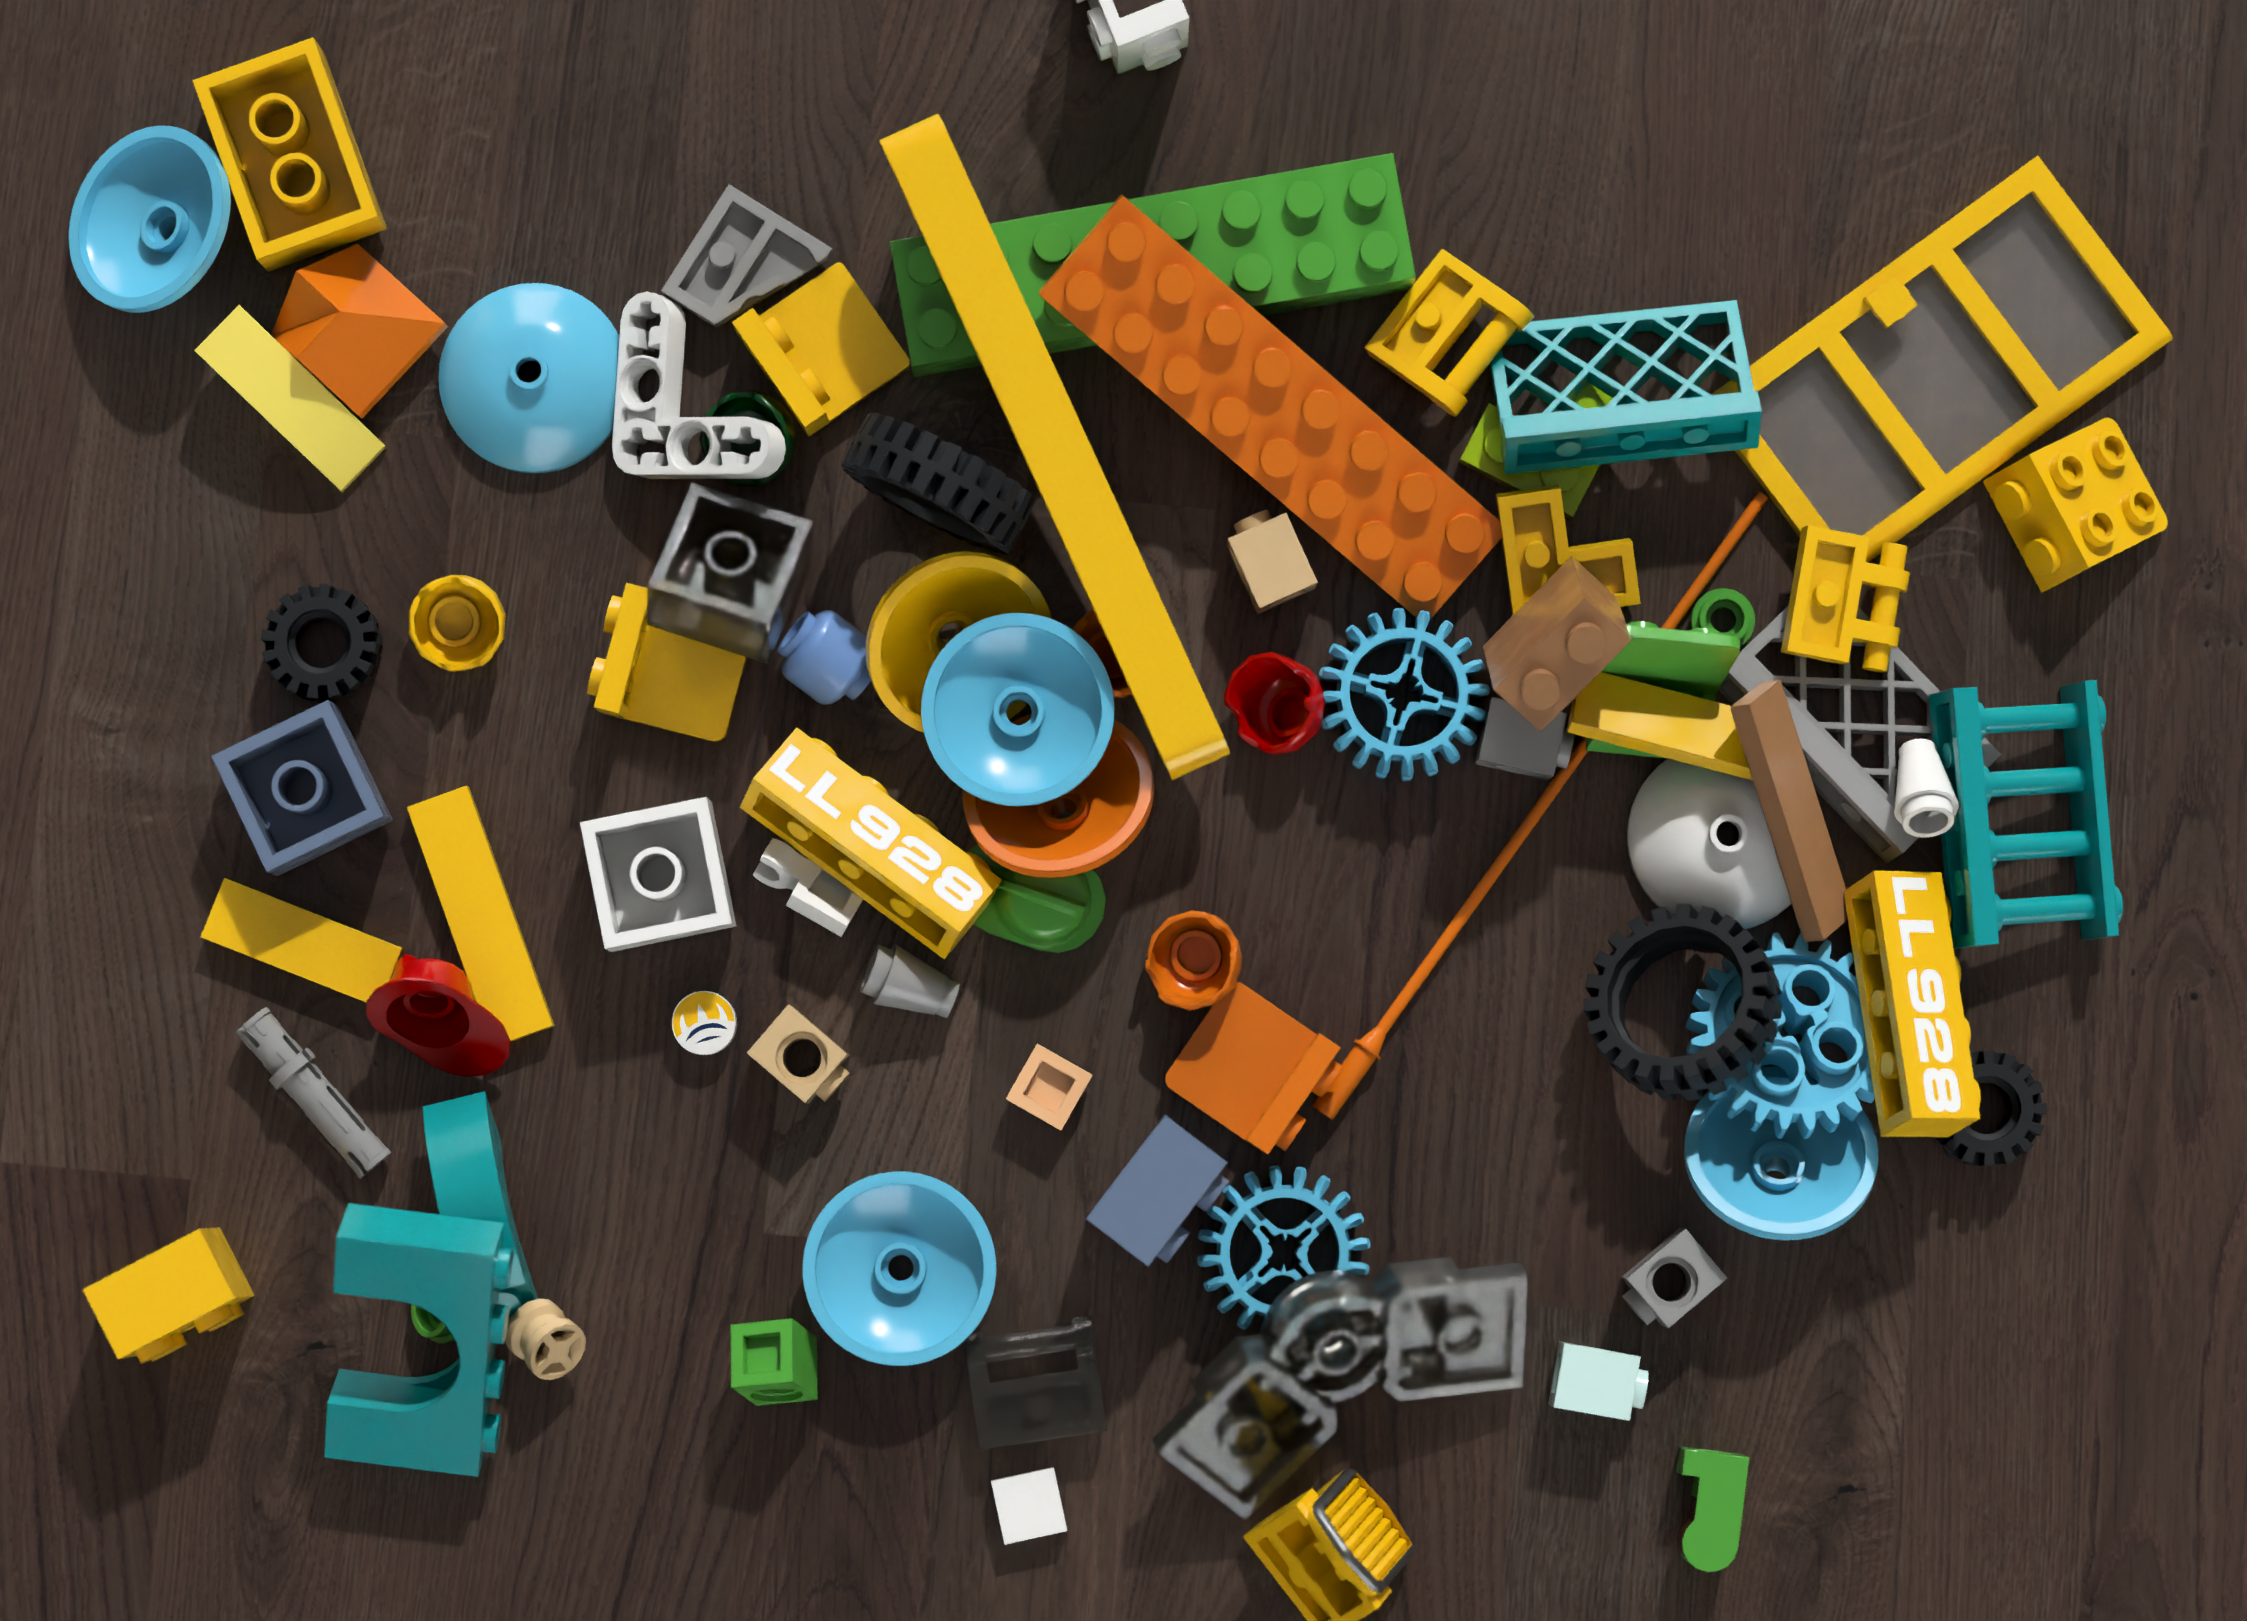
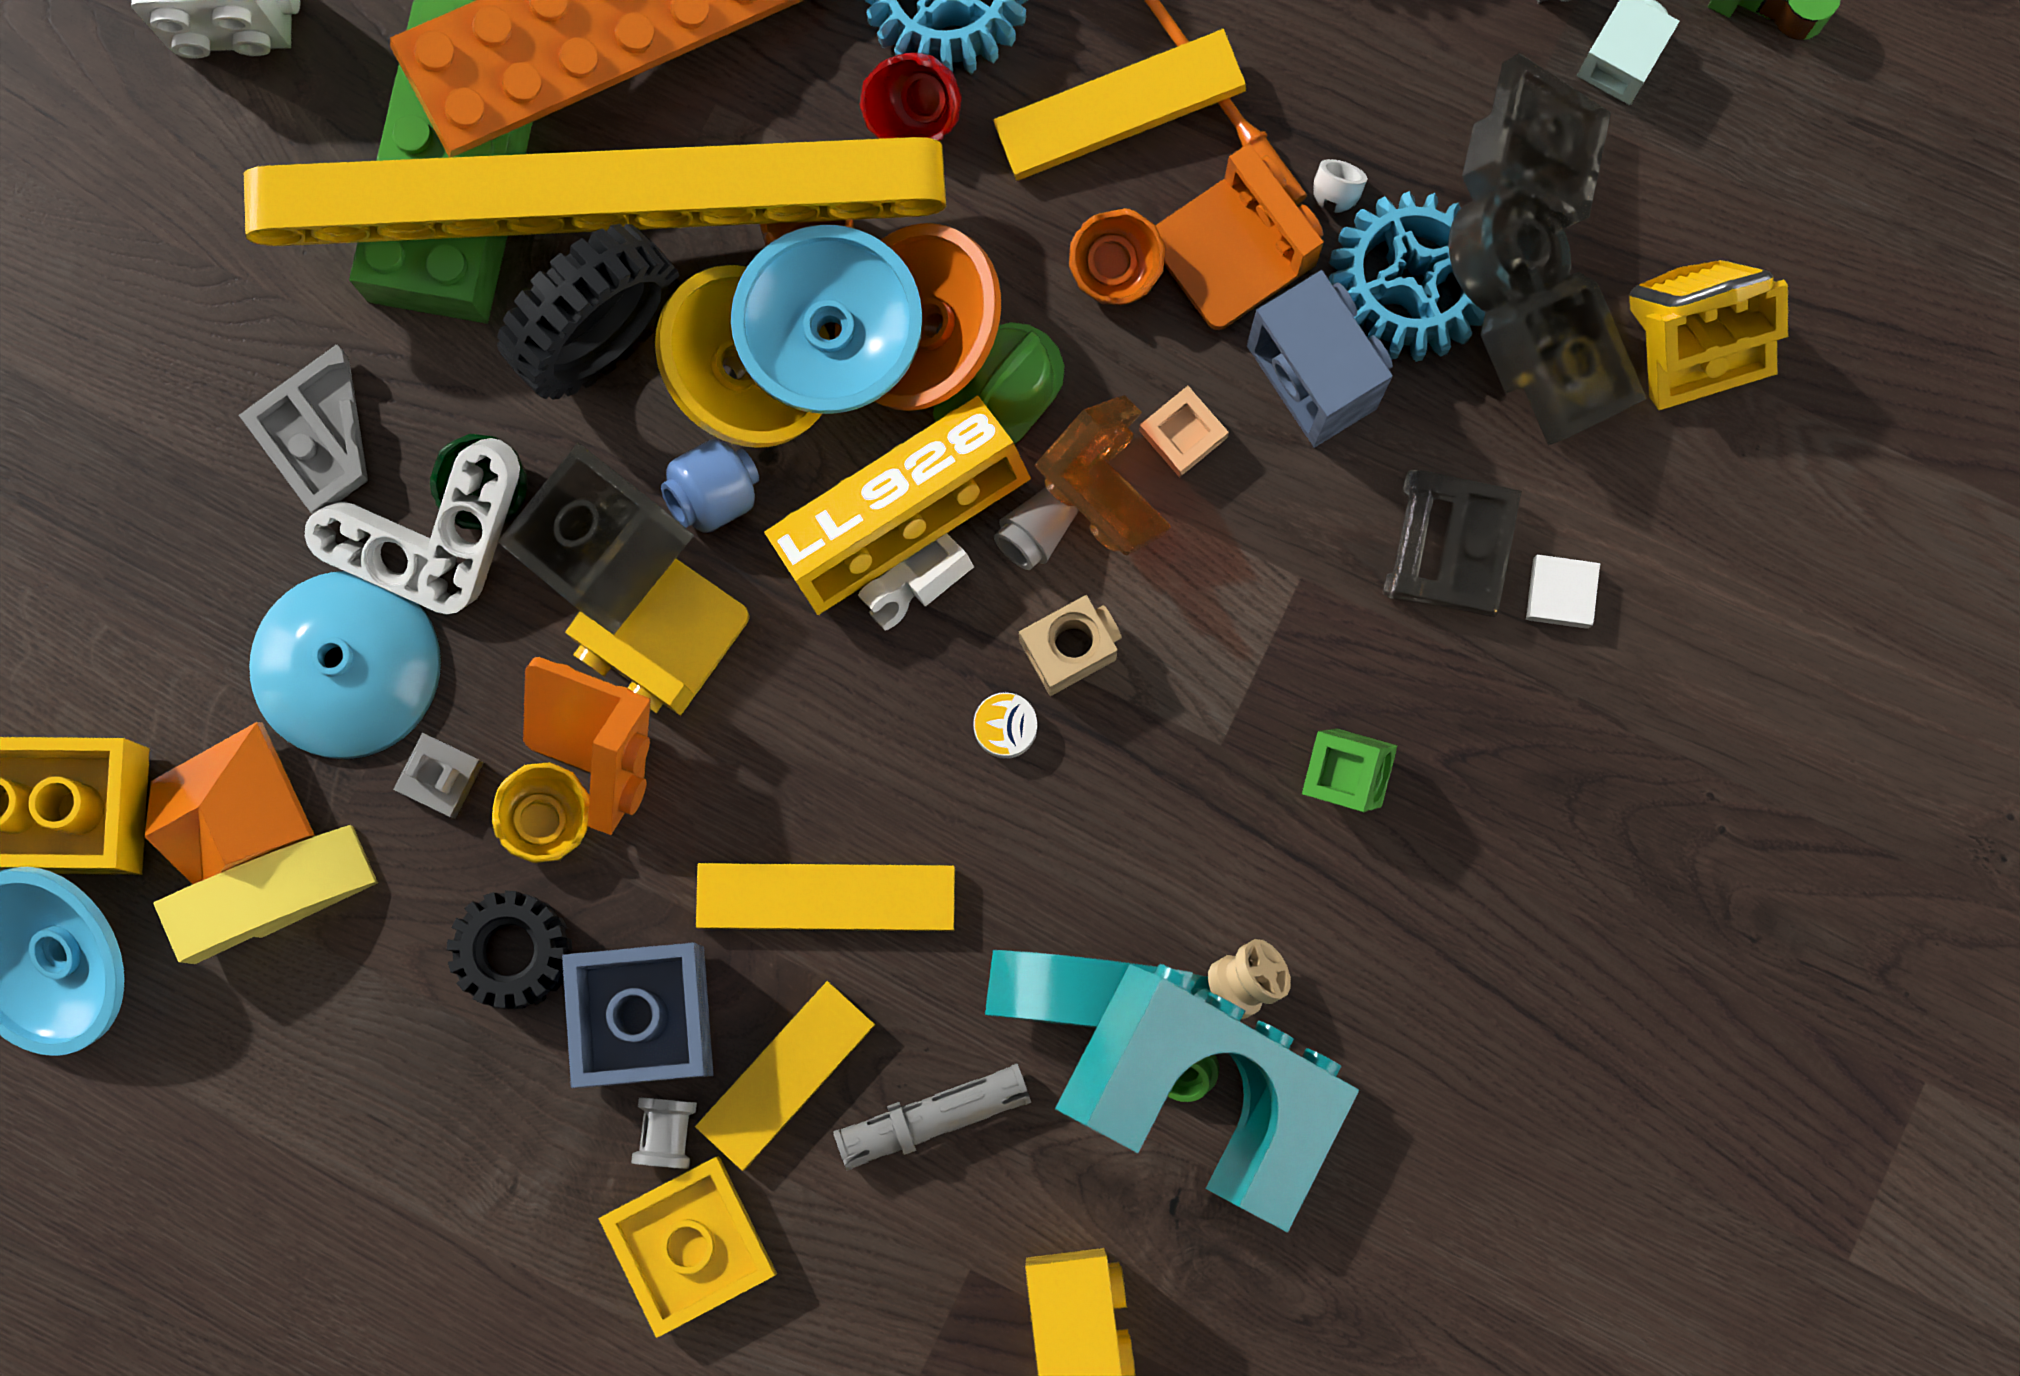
camera: 60 degrees left, 5 degrees down
red piece [366,954,510,1077] -> none
white brick [580,797,737,952] -> none
yellow bracket [732,262,911,437] -> none
medium azure dish [803,1172,996,1366] -> none
tan brick [1226,509,1318,615] -> none
none -> light grey tile [393,733,484,819]
none -> orange bracket [523,657,651,835]
none -> yellow plate [598,1156,777,1338]
none -> light grey bush [631,1097,697,1169]
none -> yellow tile [993,29,1246,181]
none -> clear orange bracket [1034,395,1171,556]
none -> white hinge [1313,159,1367,213]

